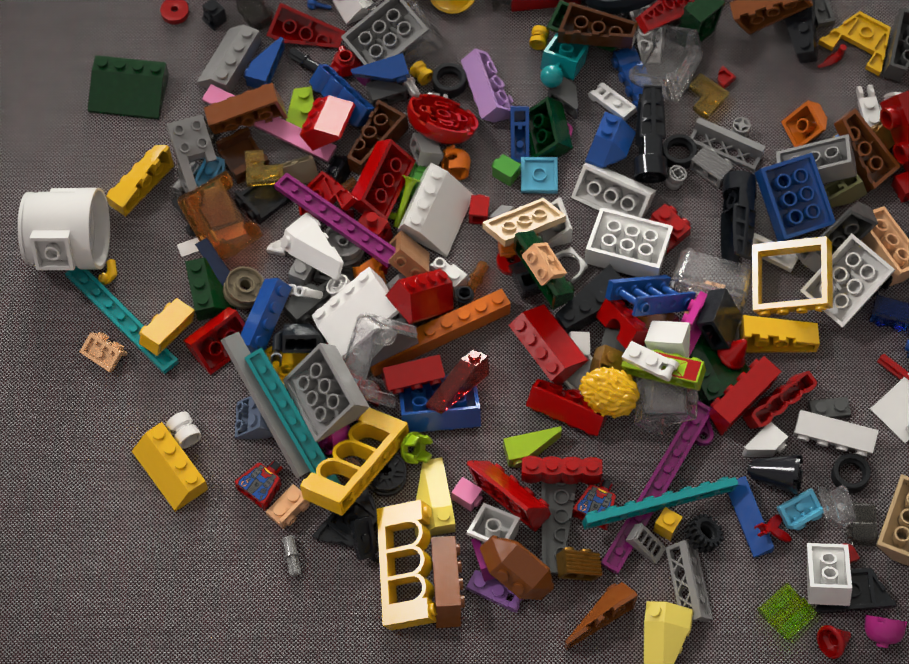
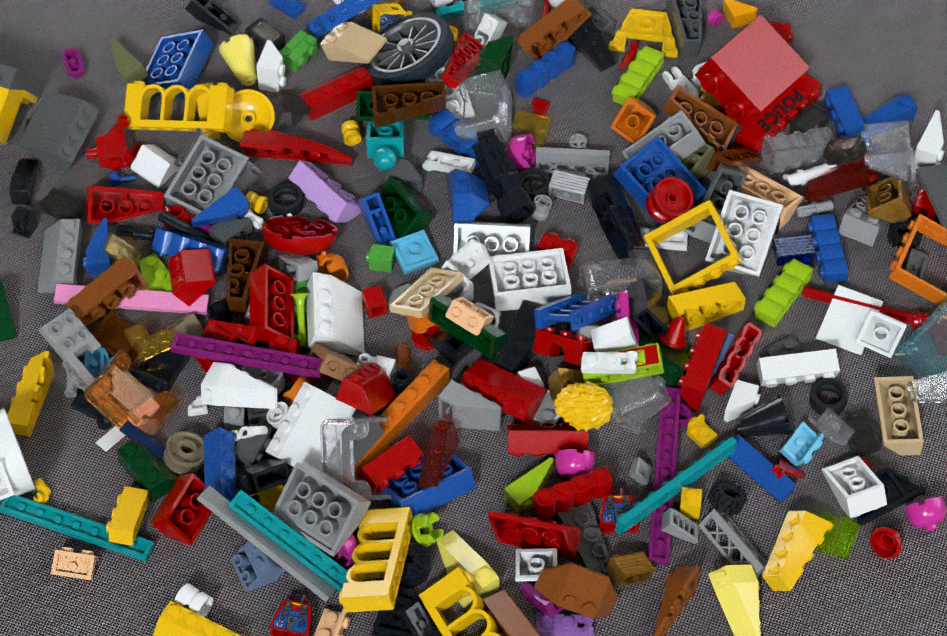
camera: 25 degrees left, 10 degrees down
bright pink brick [451,477,483,511] -> none
none -> clear yellow plate [103,234,142,268]
none -> black axle [157,211,210,241]
none -> red wedge [240,128,353,166]
none -> light grey slope [438,380,501,431]
none -> white bracket [448,239,491,280]
none -> dark pink cylinder [505,134,536,170]
none -> blue brick [515,41,576,99]
none -> dark pink cylinder [555,449,595,481]
none -> lime brick [611,46,665,105]
none -> light grey plate [629,457,652,486]
none -> red wheel [646,177,693,224]
none -> yellow bracket [687,414,718,449]
none -> reddish brown fence [706,148,763,172]
none -> medium blue bar [709,333,734,381]
none -> lime brick [754,259,814,327]
none -> yellow wedge [762,511,834,591]

